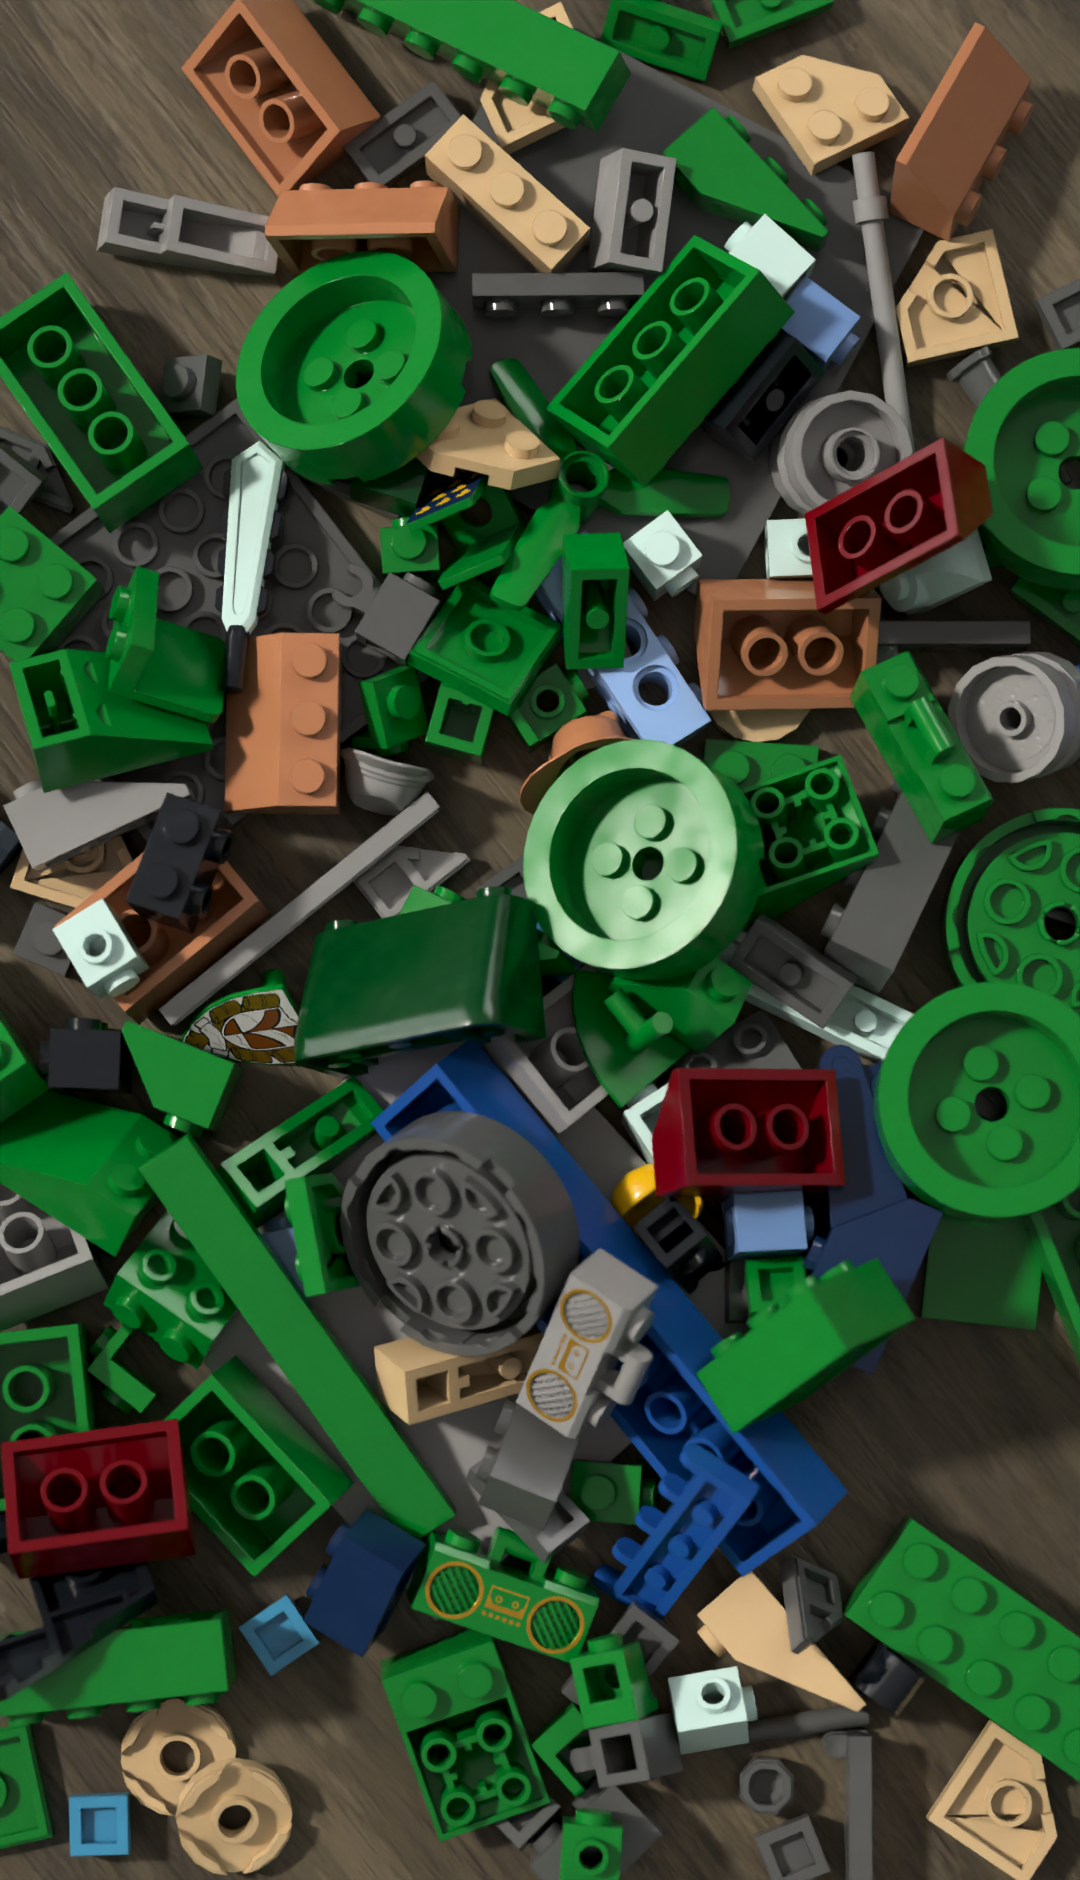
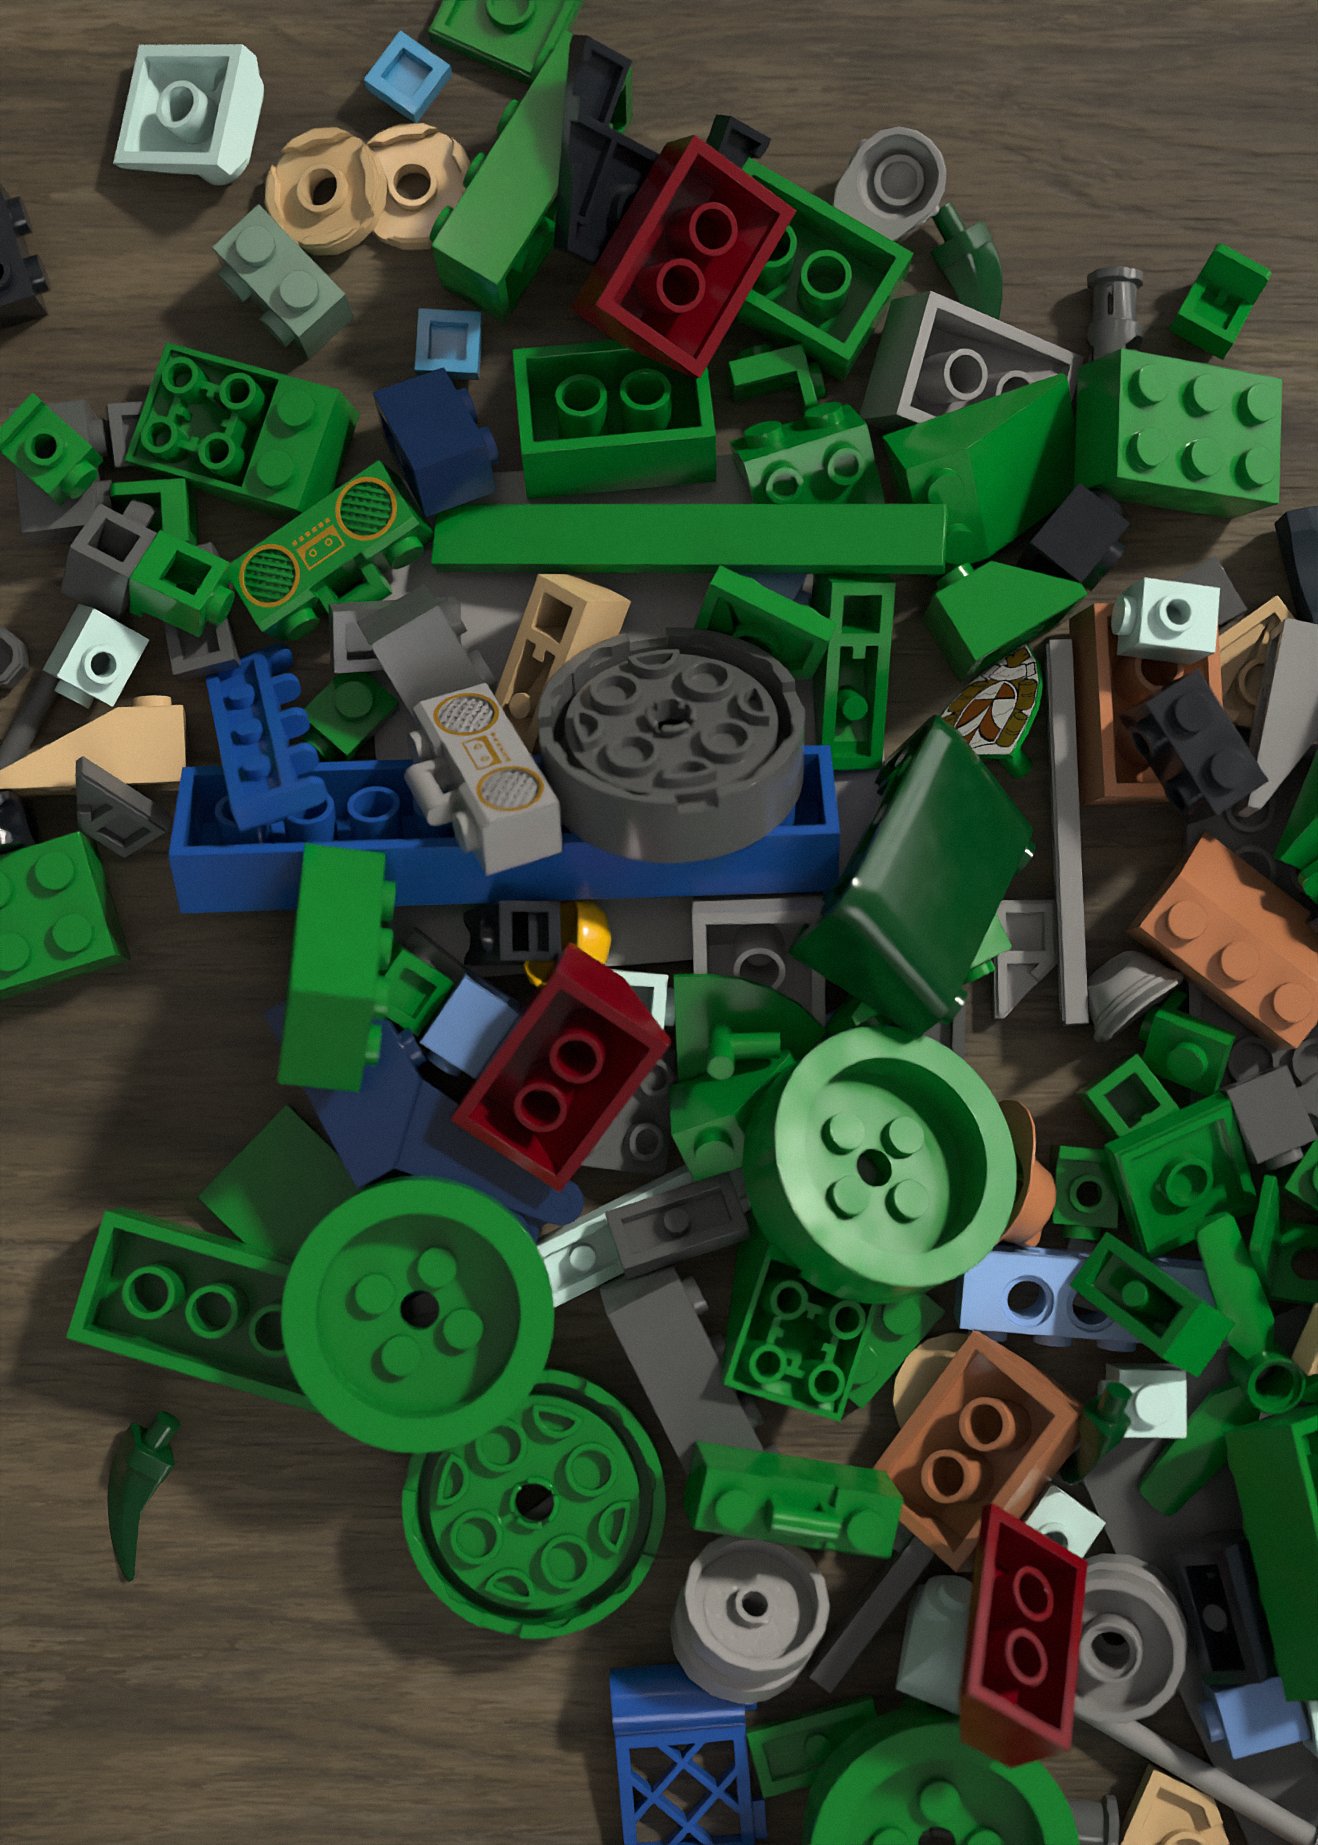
camera: 125 degrees right, 0 degrees up
none -> sand green brick [212,204,354,359]
none -> dark green bar [1059,1381,1132,1485]

